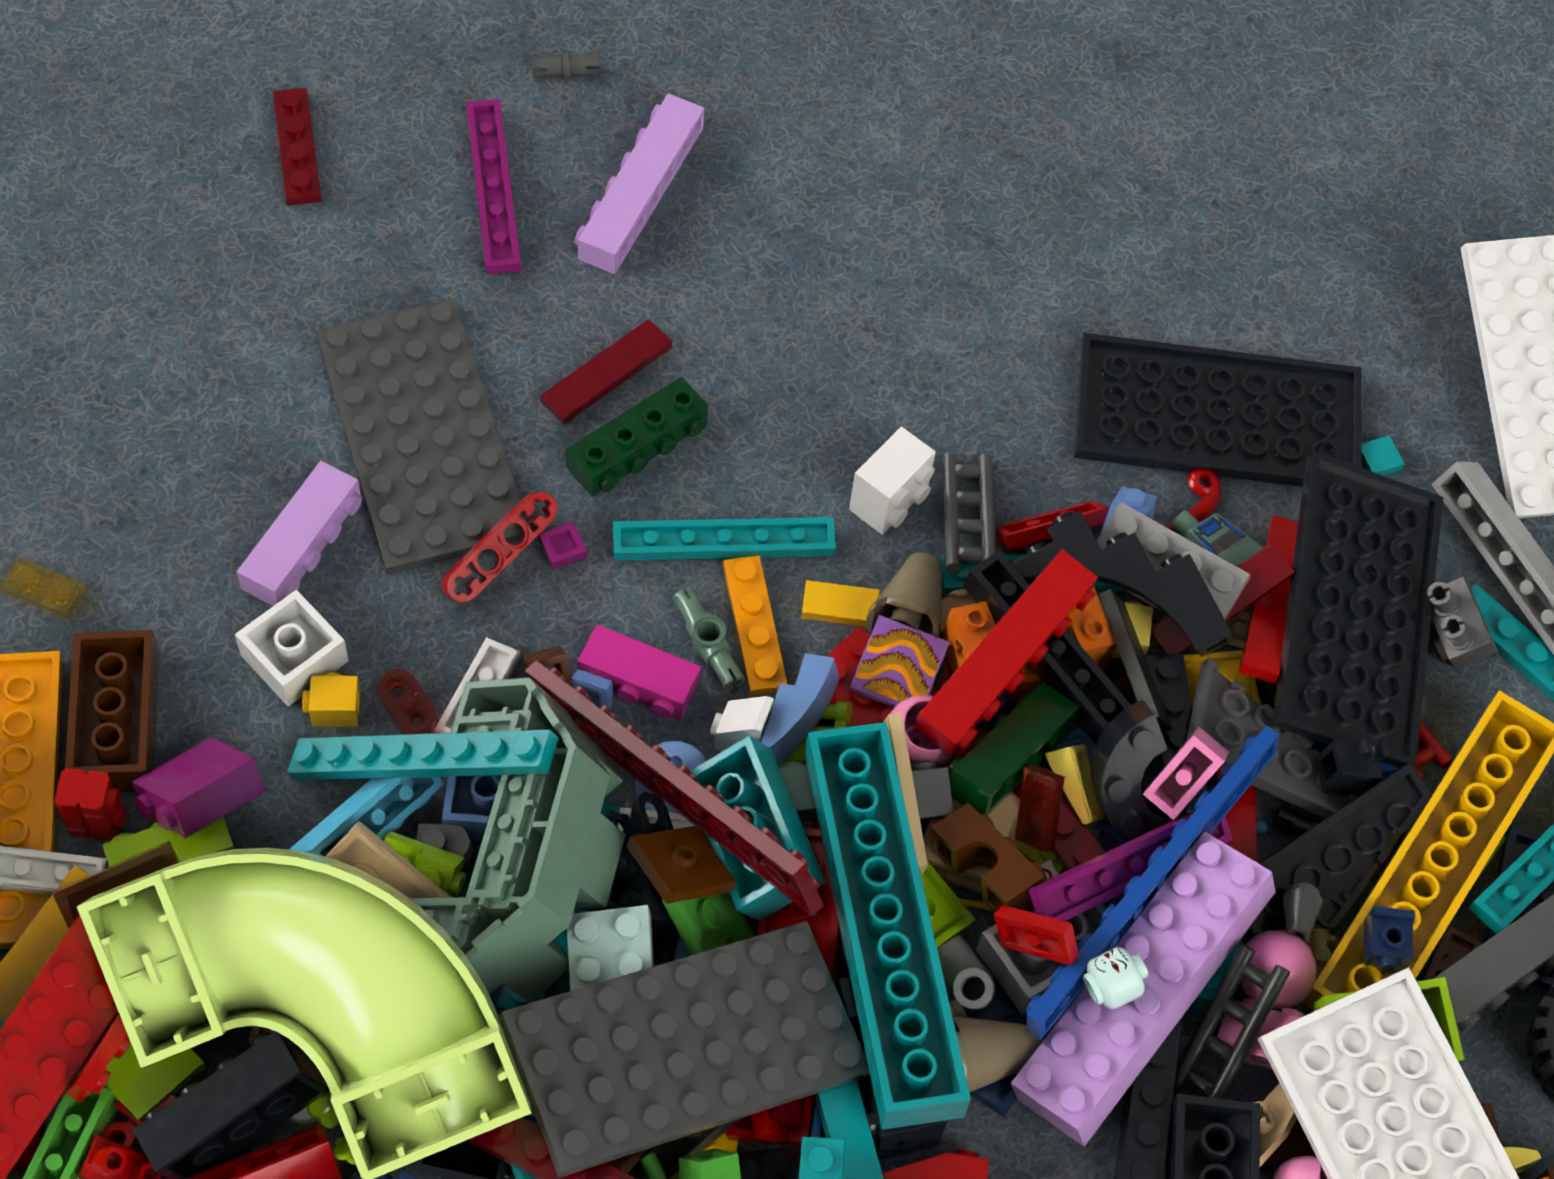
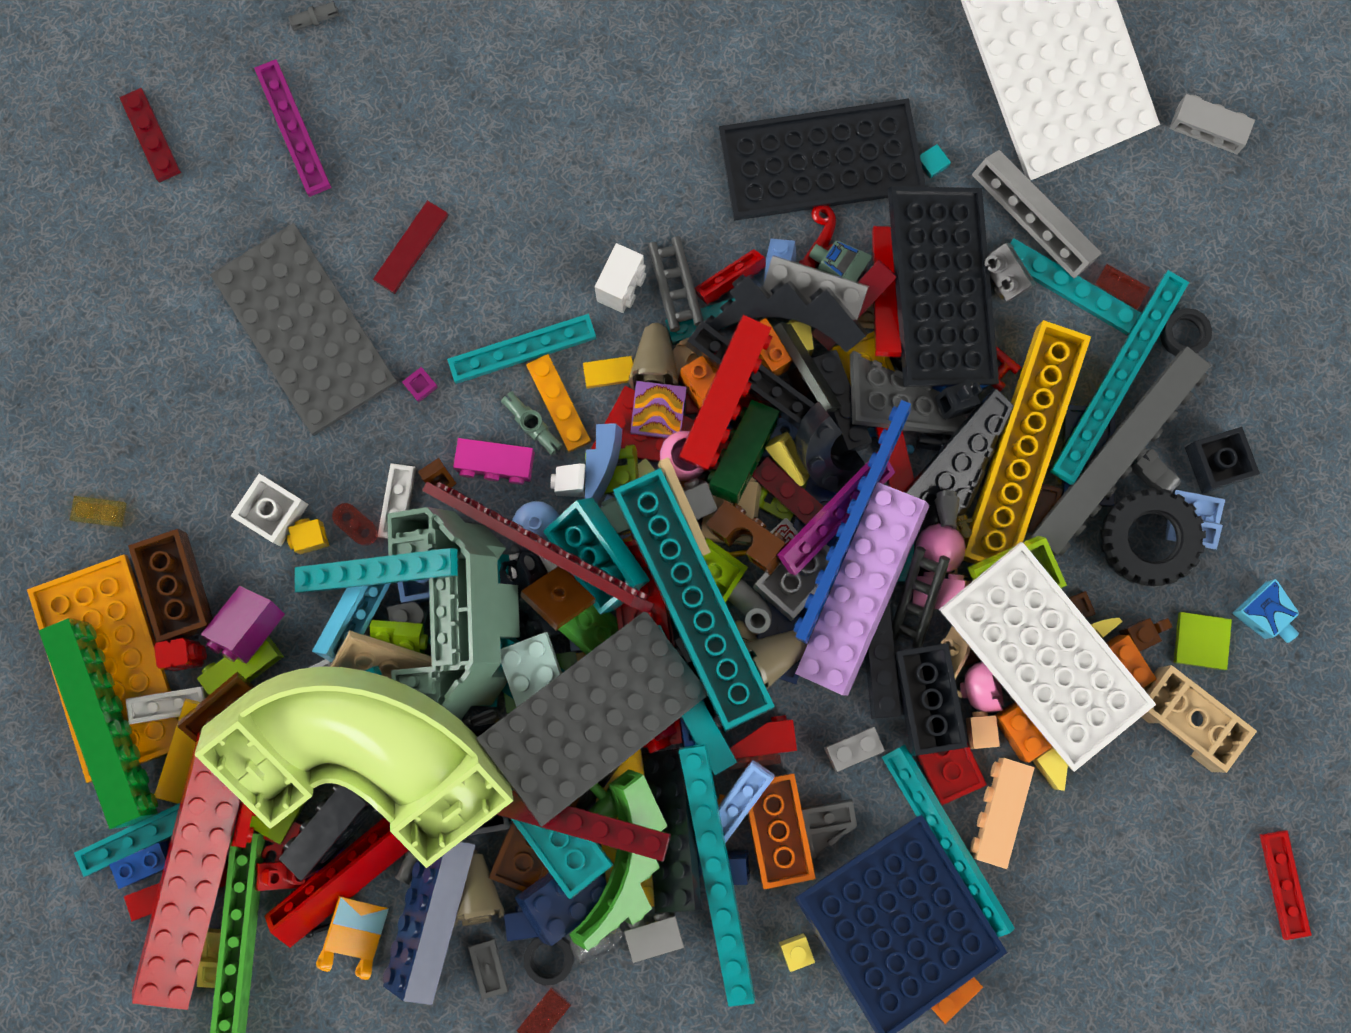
camera: 10 degrees left, 20 degrees up
lavender brick [237,460,362,606] -> none
red beam [442,492,557,603] -> none
dark green brick [566,376,708,497] -> none
medium blue tile [572,669,613,709] -> none
lavender brick [574,93,704,274] -> none
red plate [994,905,1079,966] -> none
clear red plate [1015,764,1065,852] -> none
light aqua head [1083,947,1149,1009] -> none
bright pink brick [1143,727,1229,820] -> none
dark blue brick [1364,906,1415,973] -> none

